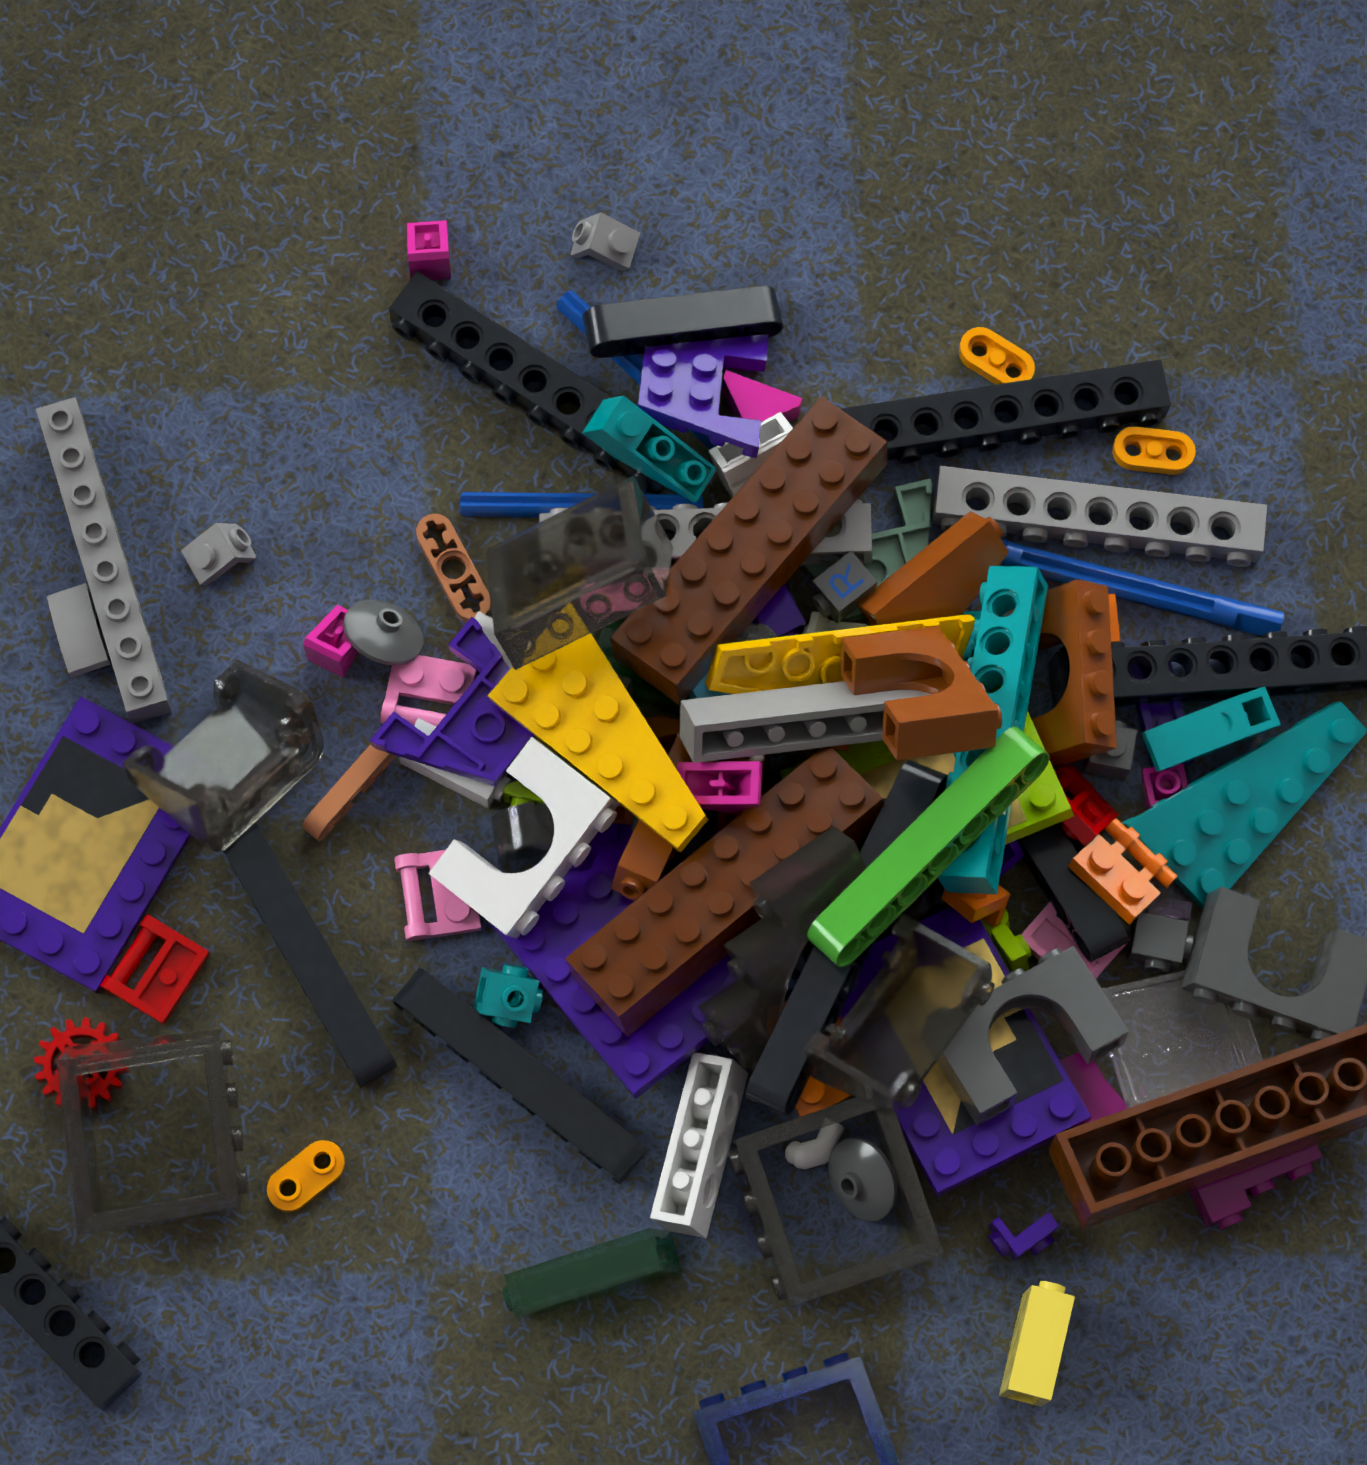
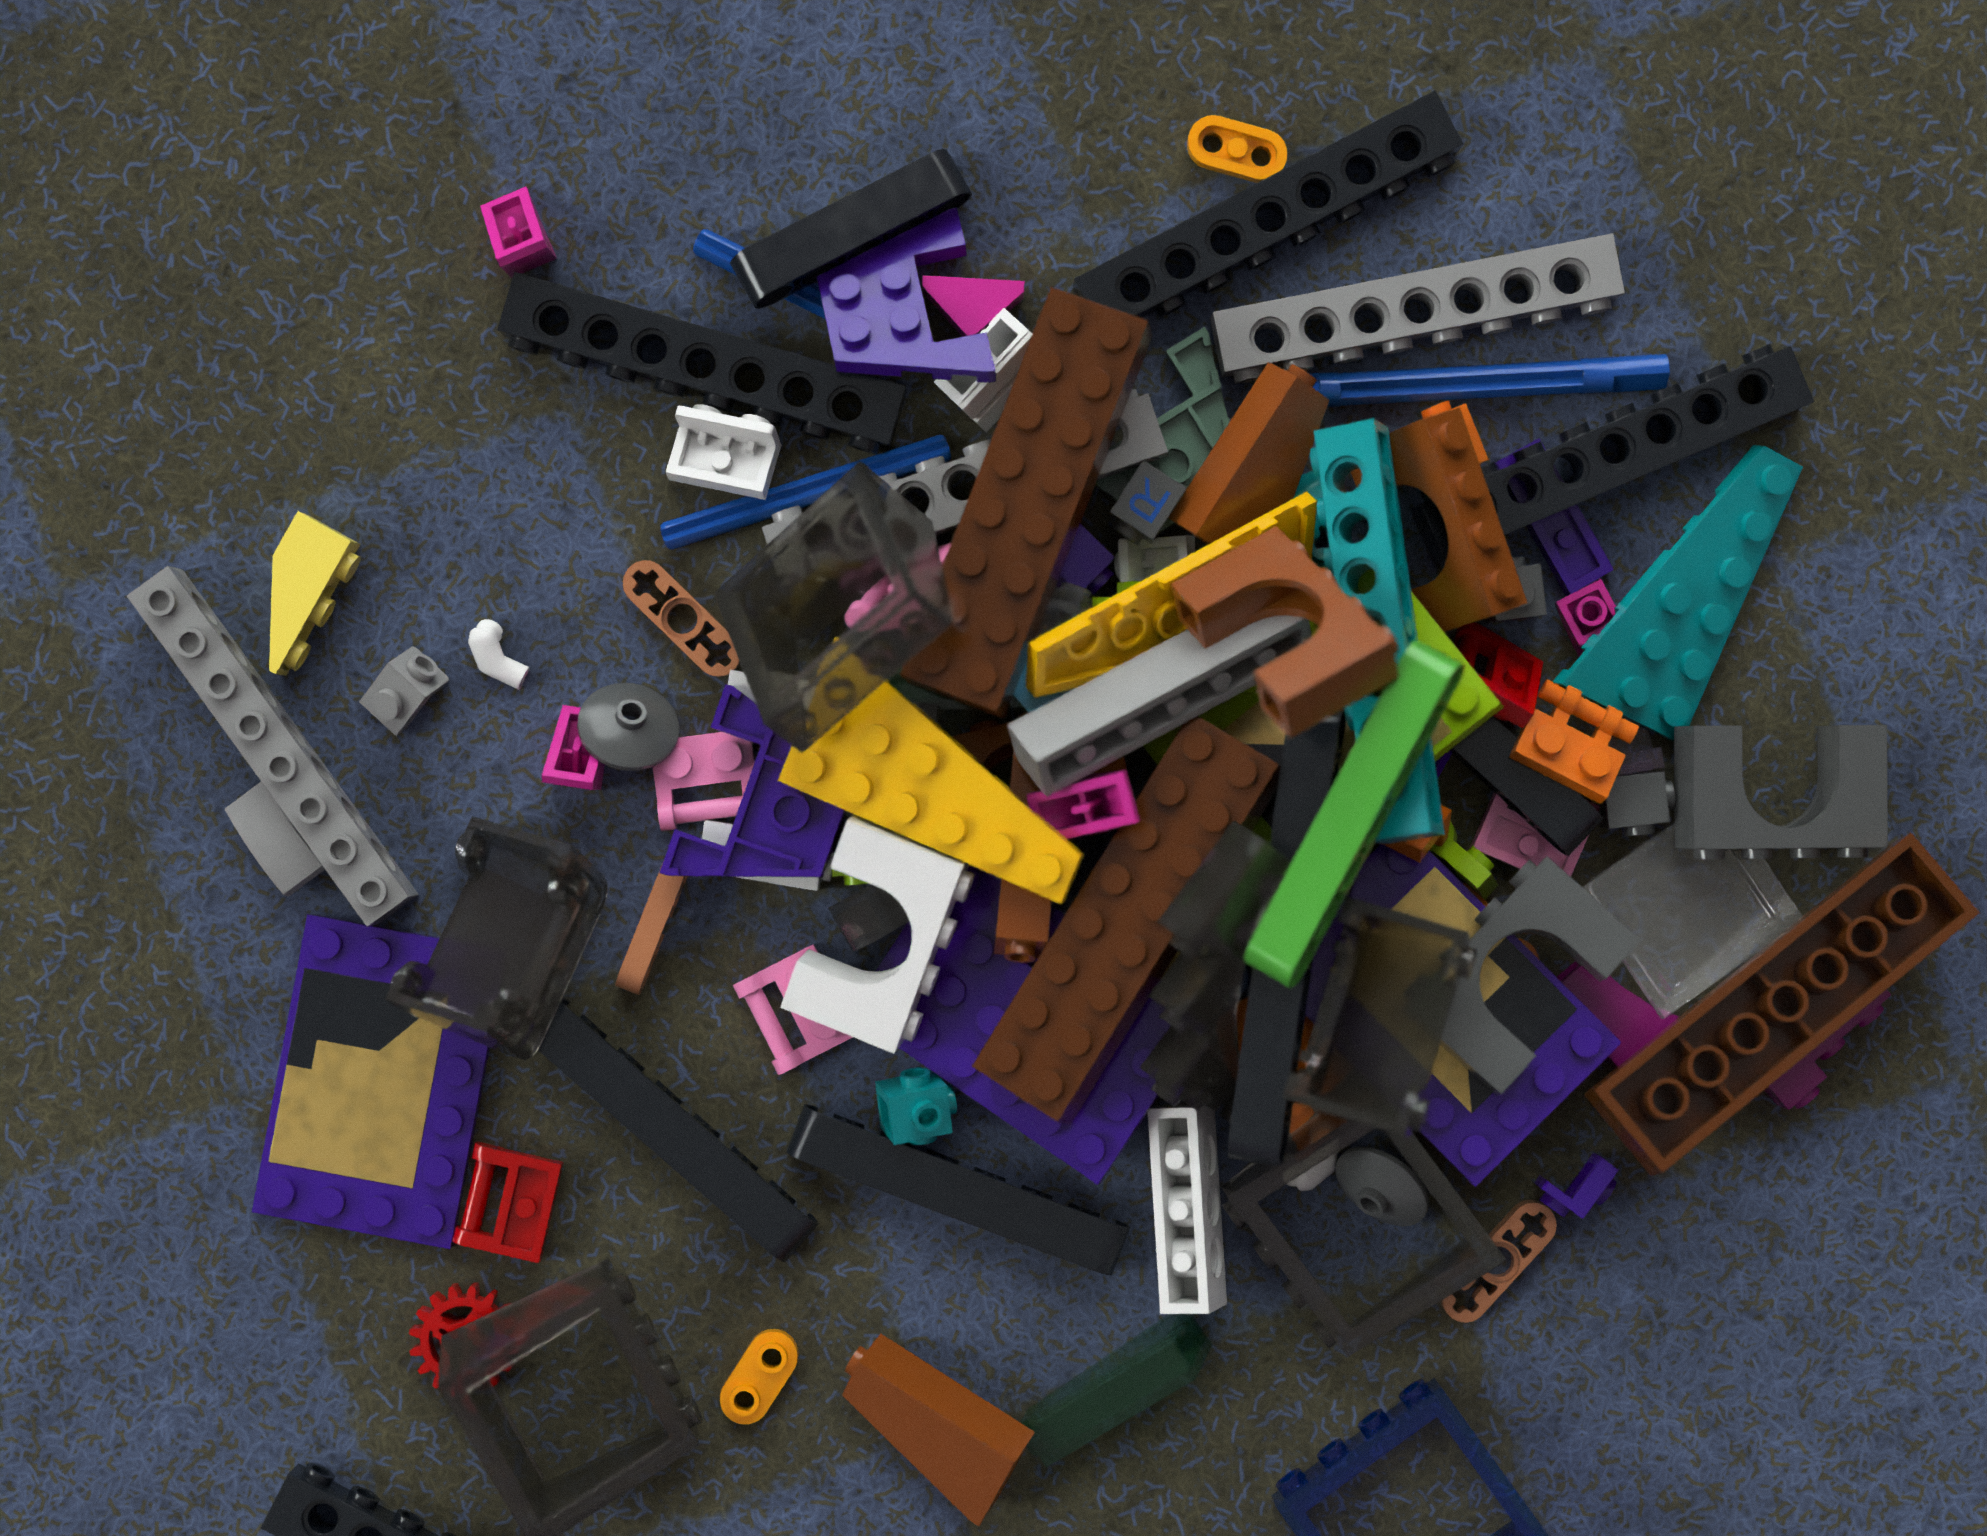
camera: 15 degrees left, 15 degrees up
light grey bracket [571,212,640,271] -> none
teal slope [582,395,717,502] -> none
light yellow brick [999,1281,1075,1407] -> none
light orange plate [1112,427,1196,475] -> none
teal slope [1141,686,1281,772] -> none
none -> light yellow slope [269,511,361,676]
none -> white arm [468,619,530,690]
none -> white bracket [666,404,781,500]
none -> dark orange slope [842,1333,1035,1526]
none -> nougat beam [1440,1200,1557,1323]

